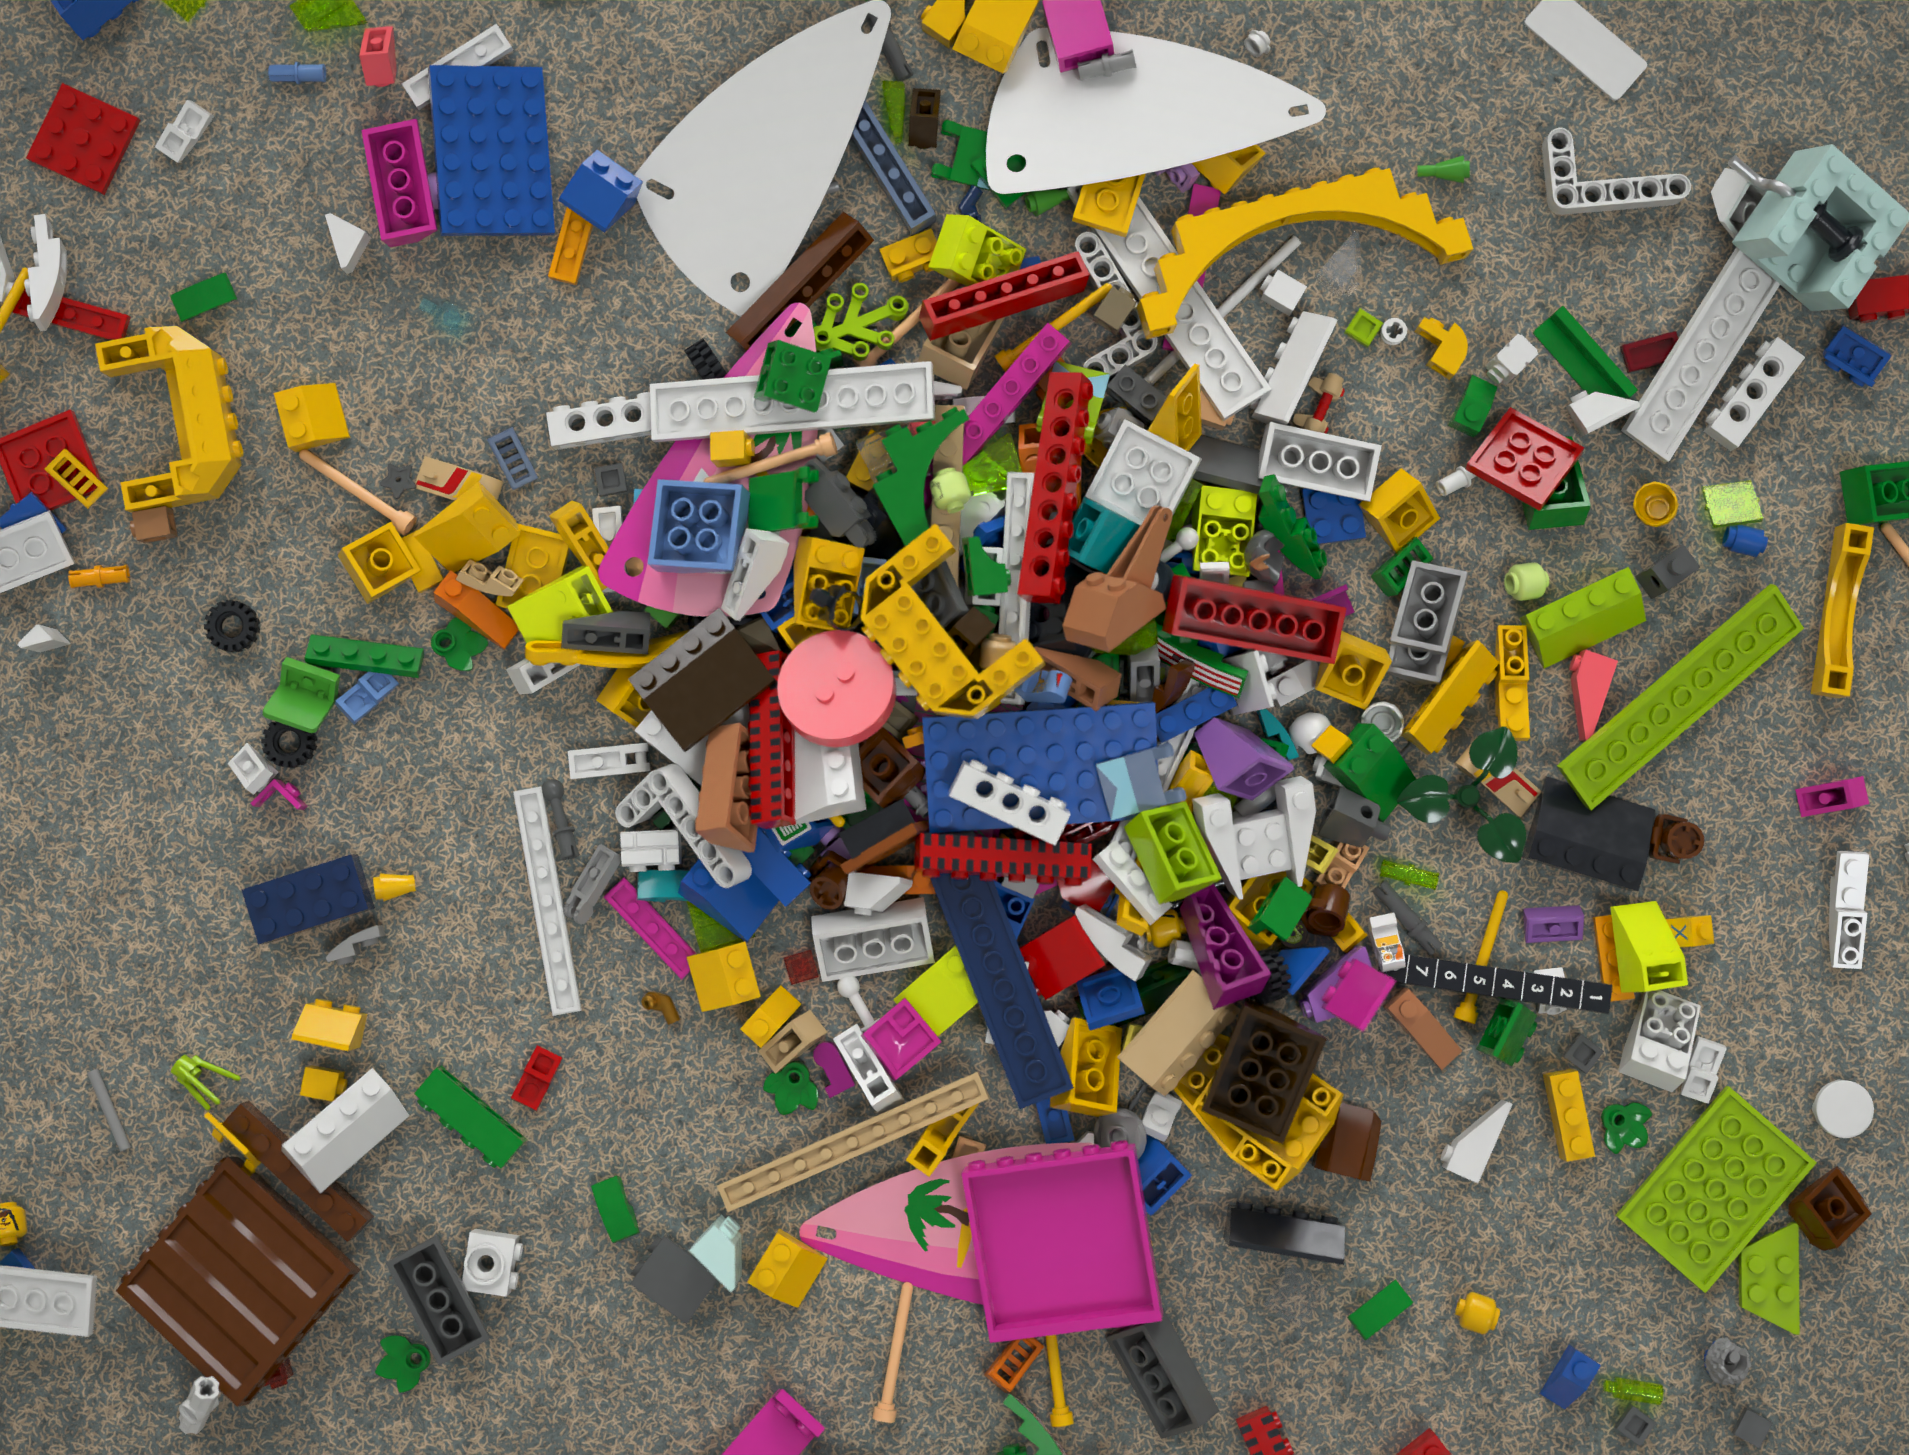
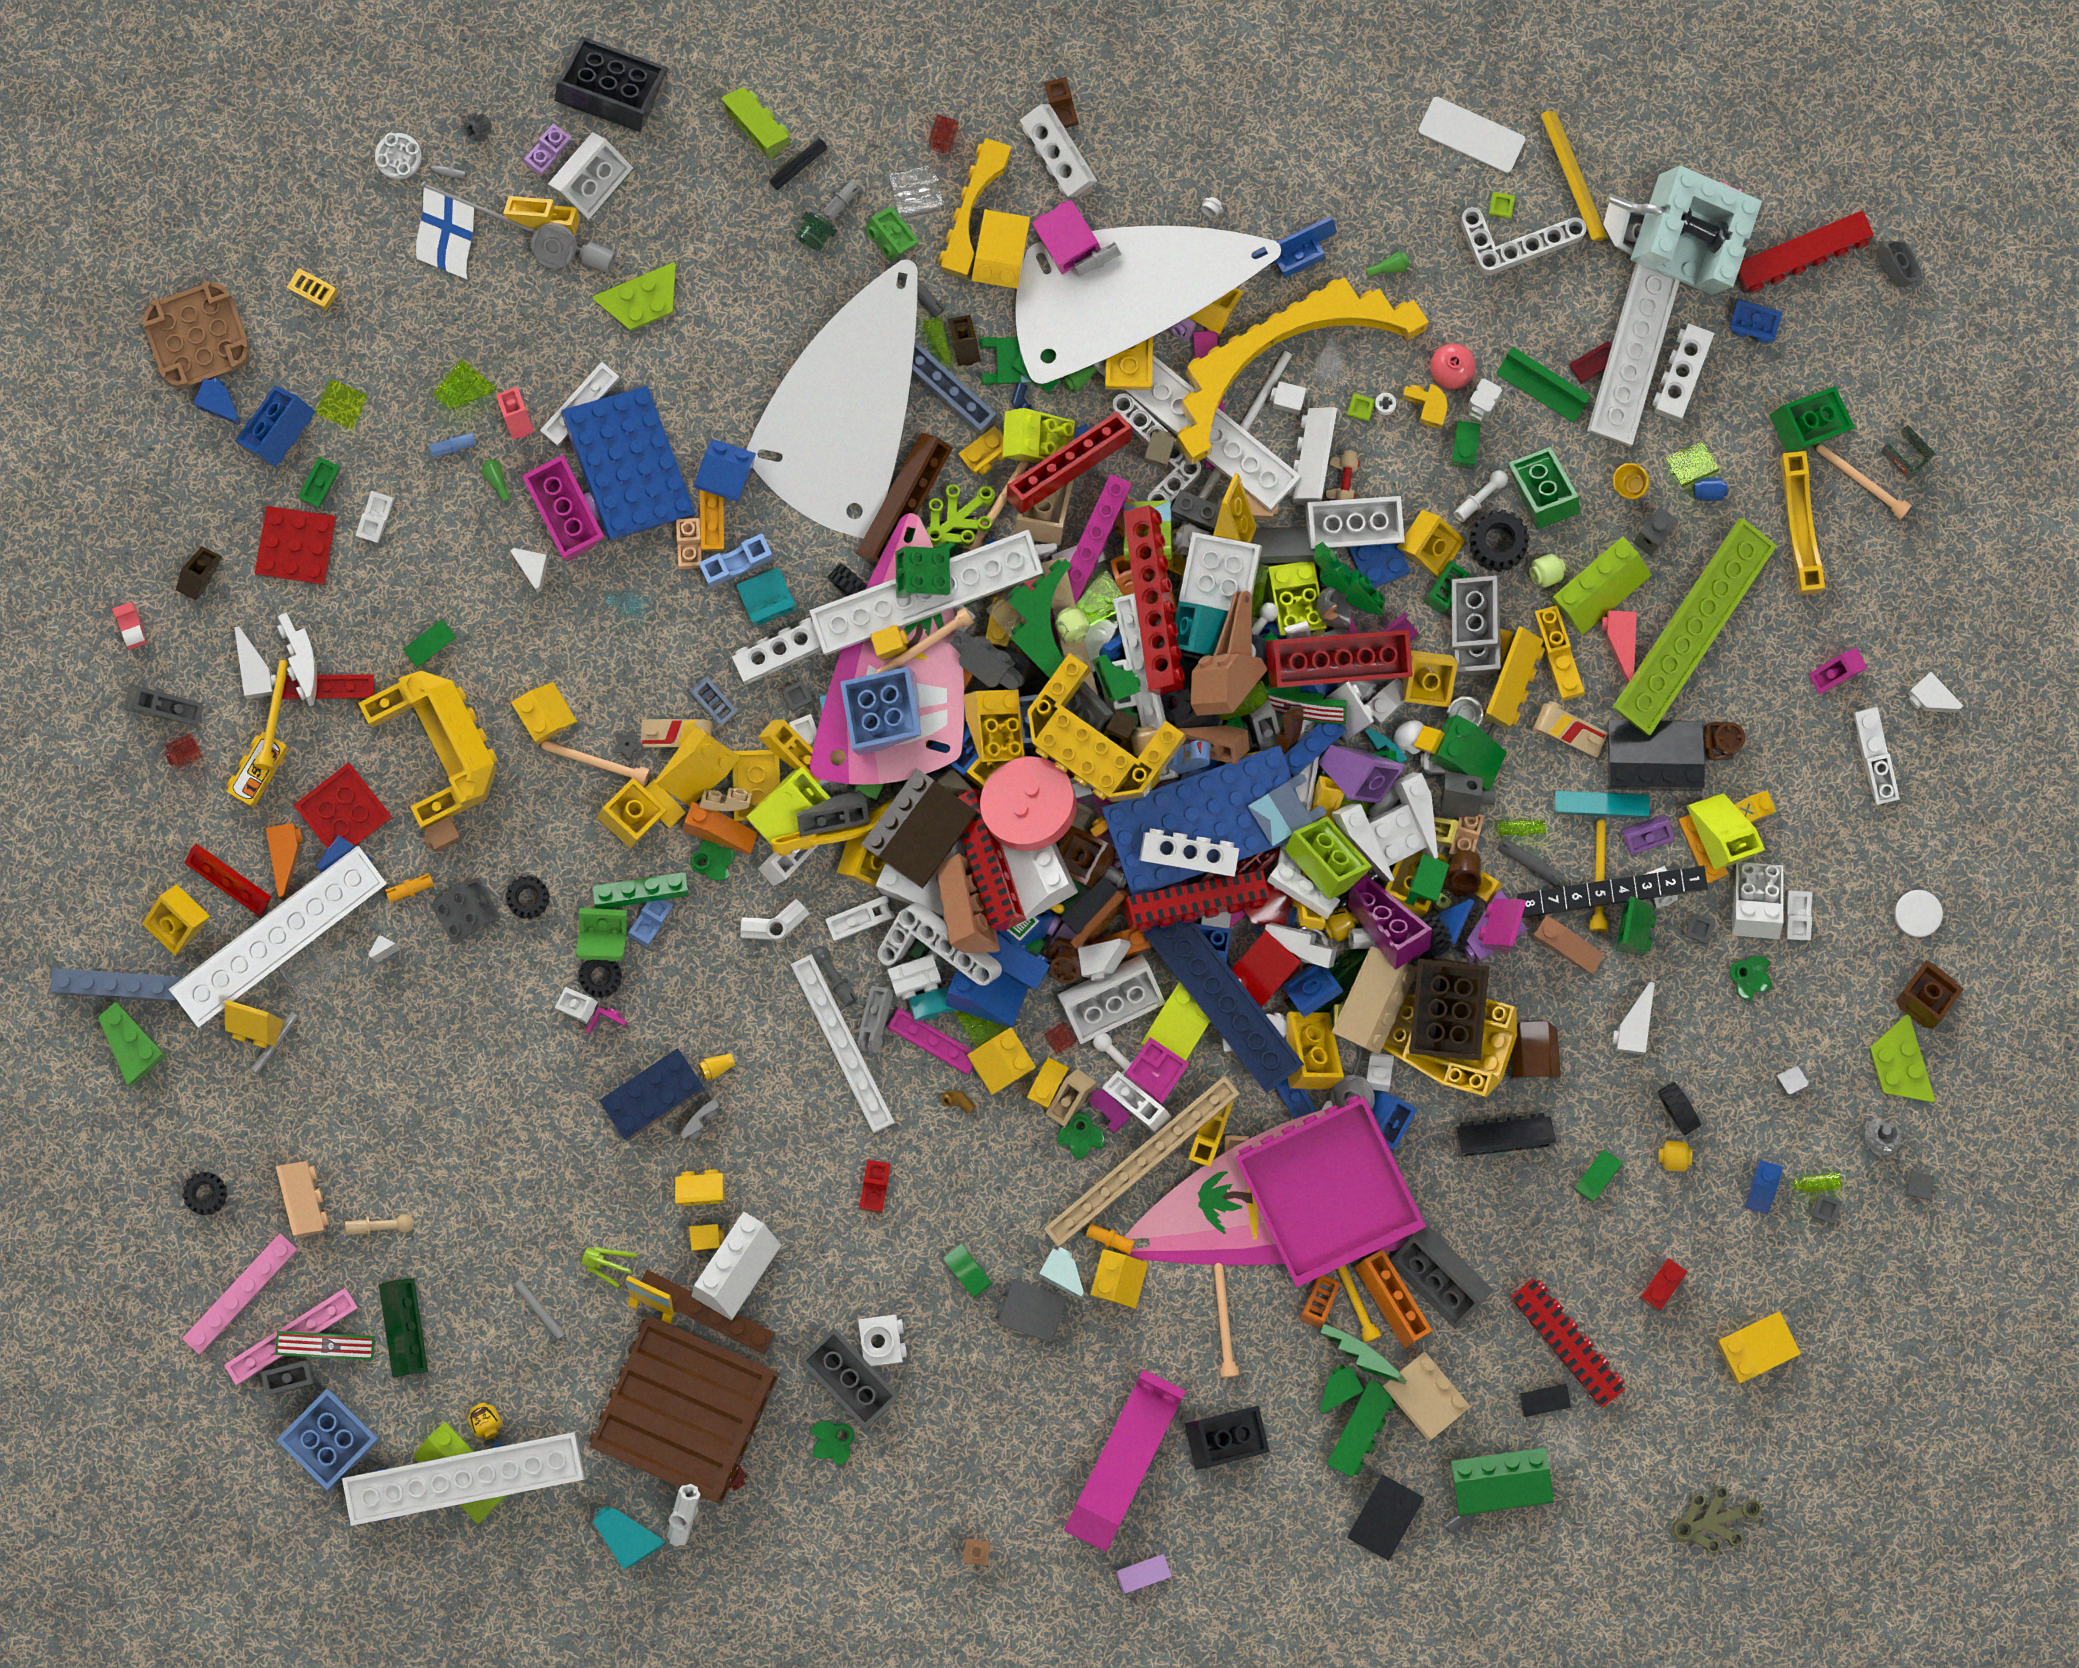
camera: 15 degrees left, 5 degrees down
yellow slope [45,449,108,509] -> none
green brick [414,1065,528,1169] -> none
white slope [721,528,789,621] -> none
green flag [748,466,819,532] -> none
black piece [809,585,863,631] -> none
yellow piece [994,283,1113,372] -> none
white leg [1368,913,1405,972] -> none
dark green plant [1397,726,1526,863] -> none
plate [1465,407,1585,511] -> none
yellow brick [1543,1069,1595,1162] -> none
white slope [1566,390,1641,437] -> none
lime plate [1615,1086,1817,1293] -> none
none -> green plate [298,456,341,509]
none -> dark grey bracket [431,878,501,944]
none -> bright green cone [480,459,511,502]
none -> teal slope [593,1506,667,1570]
none -> light nougat slope [676,518,702,569]
none -> light blue arch [699,534,773,589]
none -> teal bracket [737,568,797,628]
none -> white piece [741,899,810,942]
none -> light orange pin [1086,1223,1135,1255]
none -> blue bracket [1251,216,1337,278]
none -> orange brick [1355,1249,1433,1349]
none -> coral cylinder [1430,343,1476,390]
none -> black tyre [1469,509,1529,572]
none -> lime tile [1488,192,1516,220]
none -> yellow tile [1541,111,1608,241]
none -> teal slope [1554,791,1650,819]
none -> black tyre [1657,1081,1701,1136]
none -> slope [1776,1066,1810,1097]

